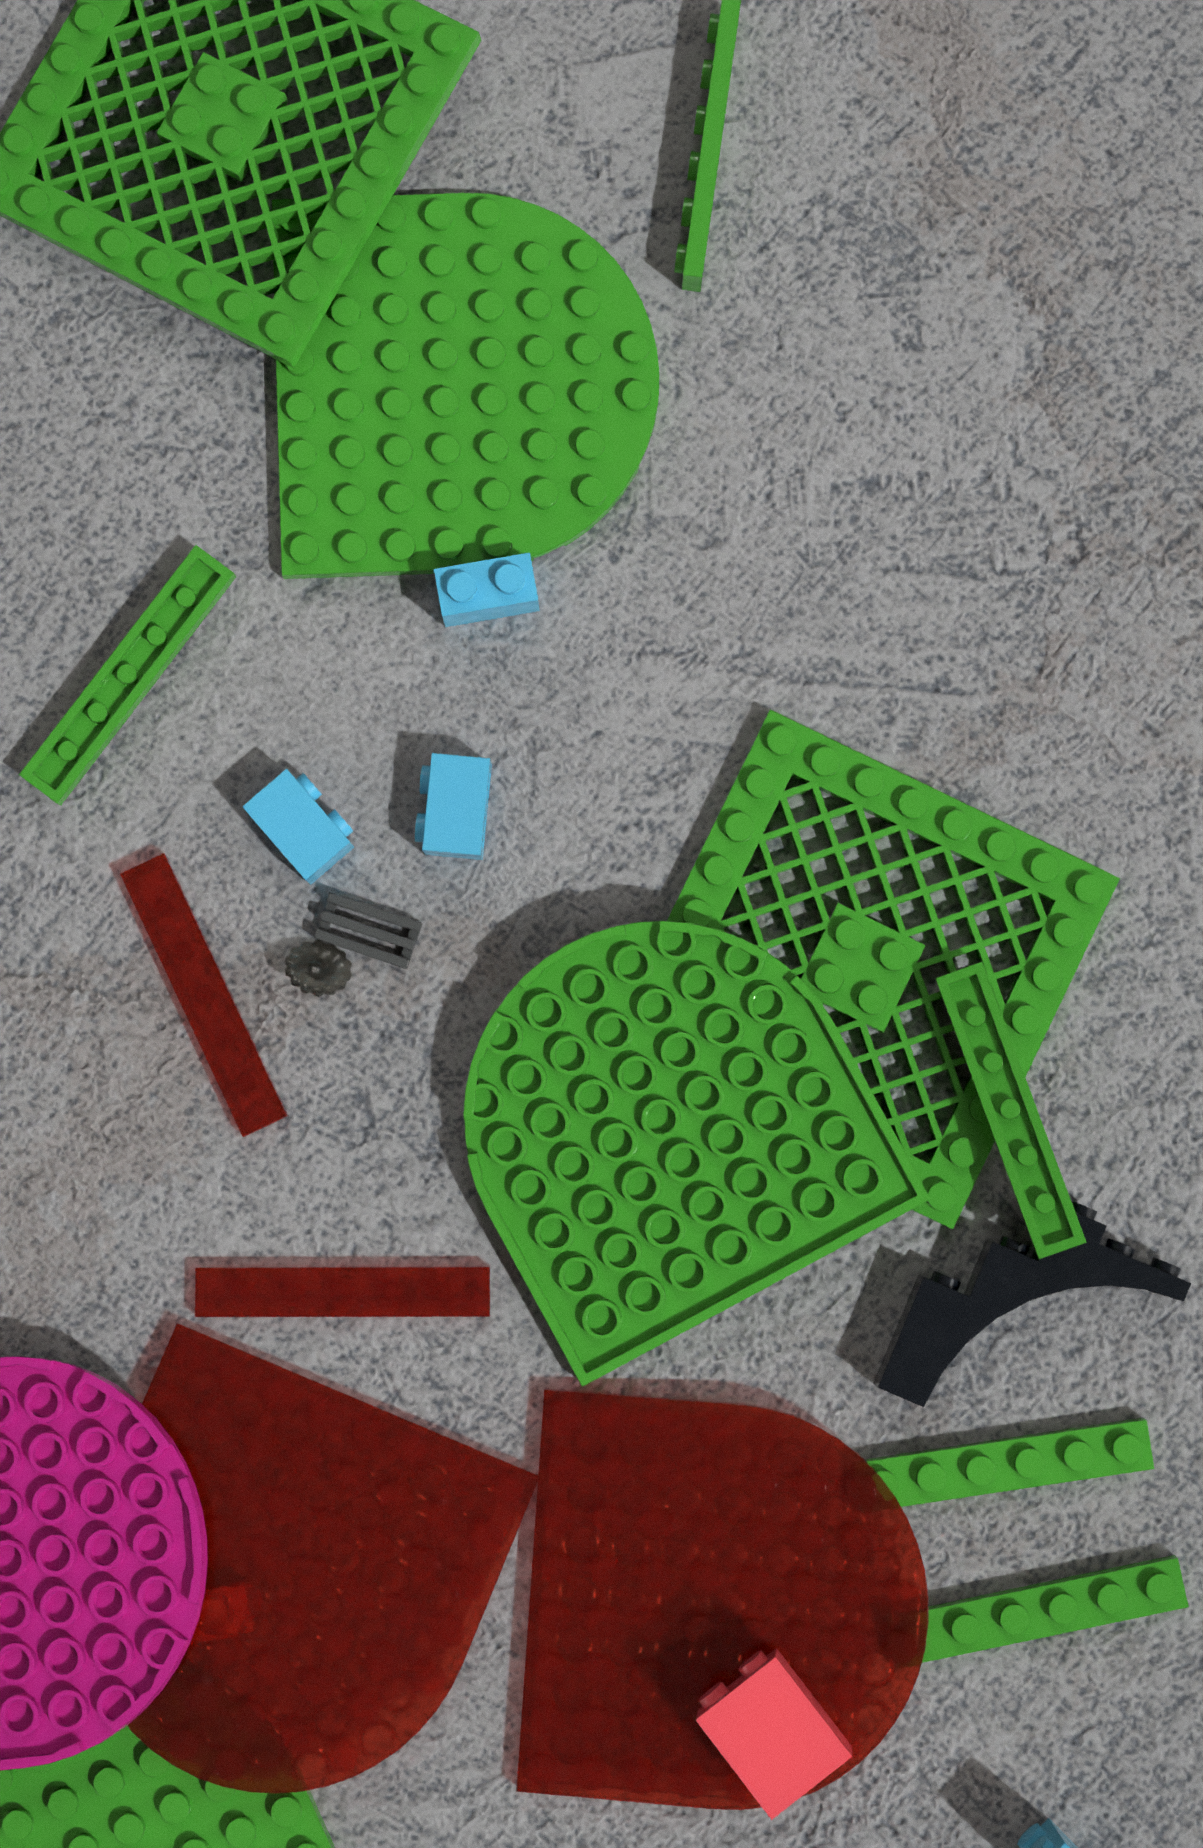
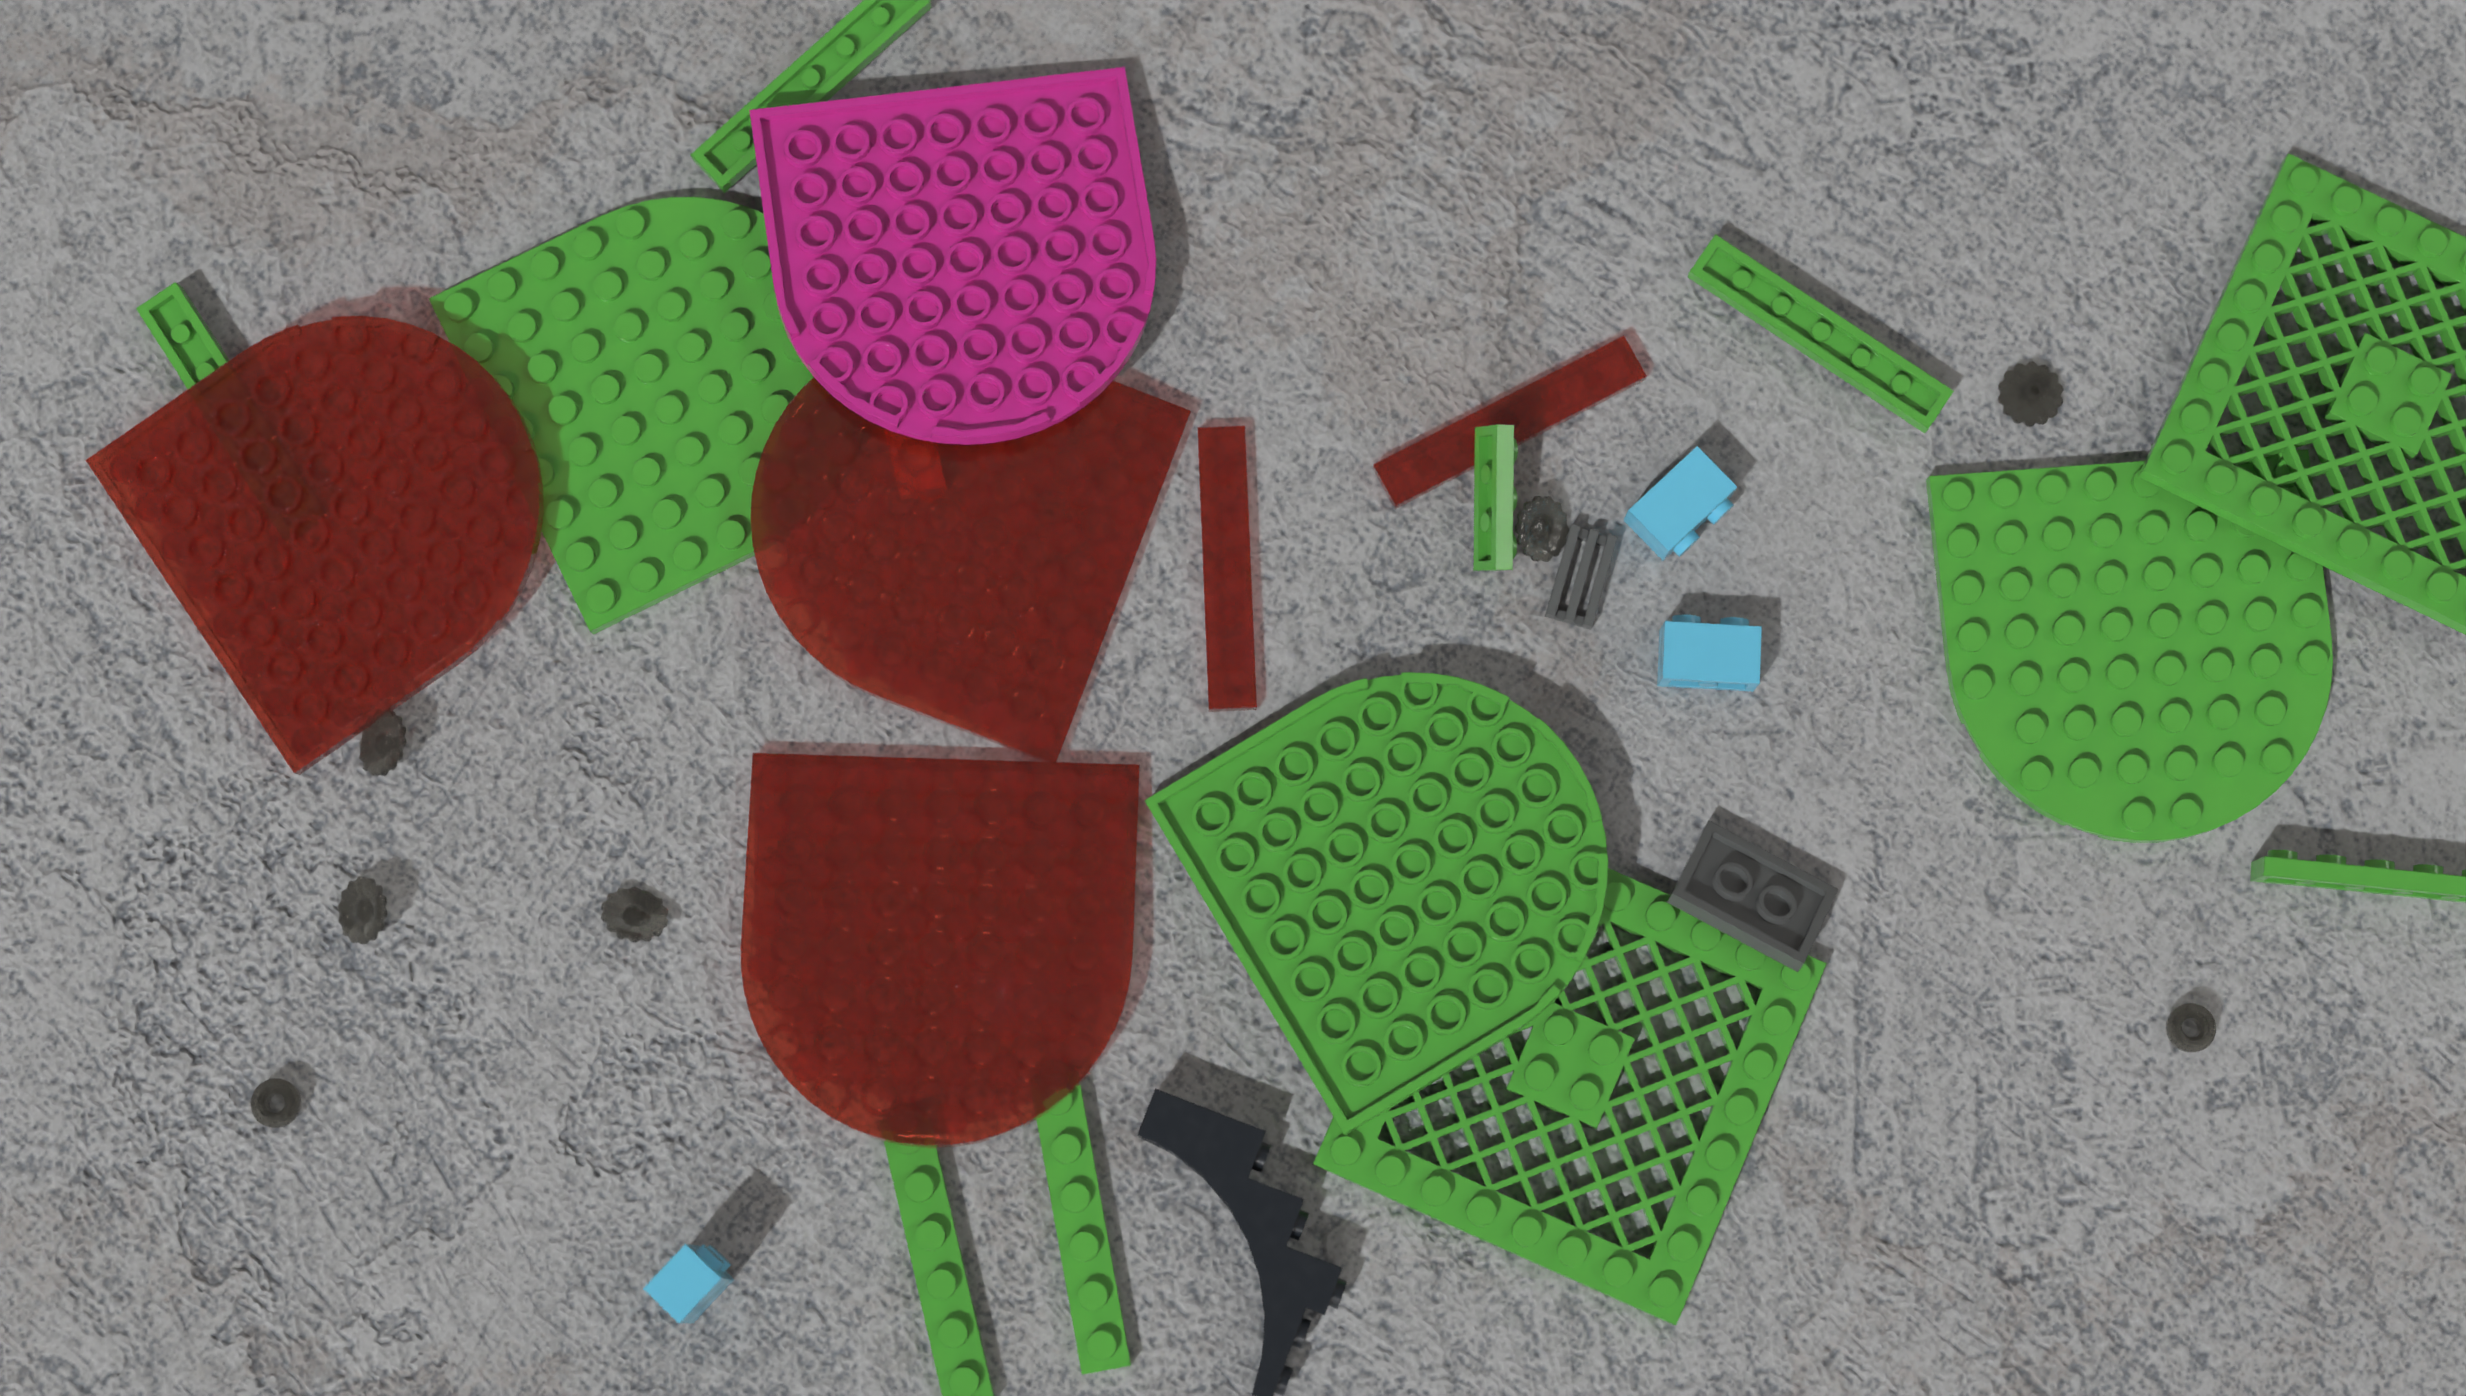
camera: 85 degrees right, 5 degrees down
medium azure brick [434,552,540,627] -> none
coral brick [695,1648,852,1820] -> none
bright green plate [936,962,1087,1259] -> none
none -> bright green plate [1473,425,1518,571]
none -> dark grey plate [1667,820,1838,972]
none -> clear smoke piece [1998,361,2063,427]
none -> clear smoke plate [2166,1003,2216,1053]

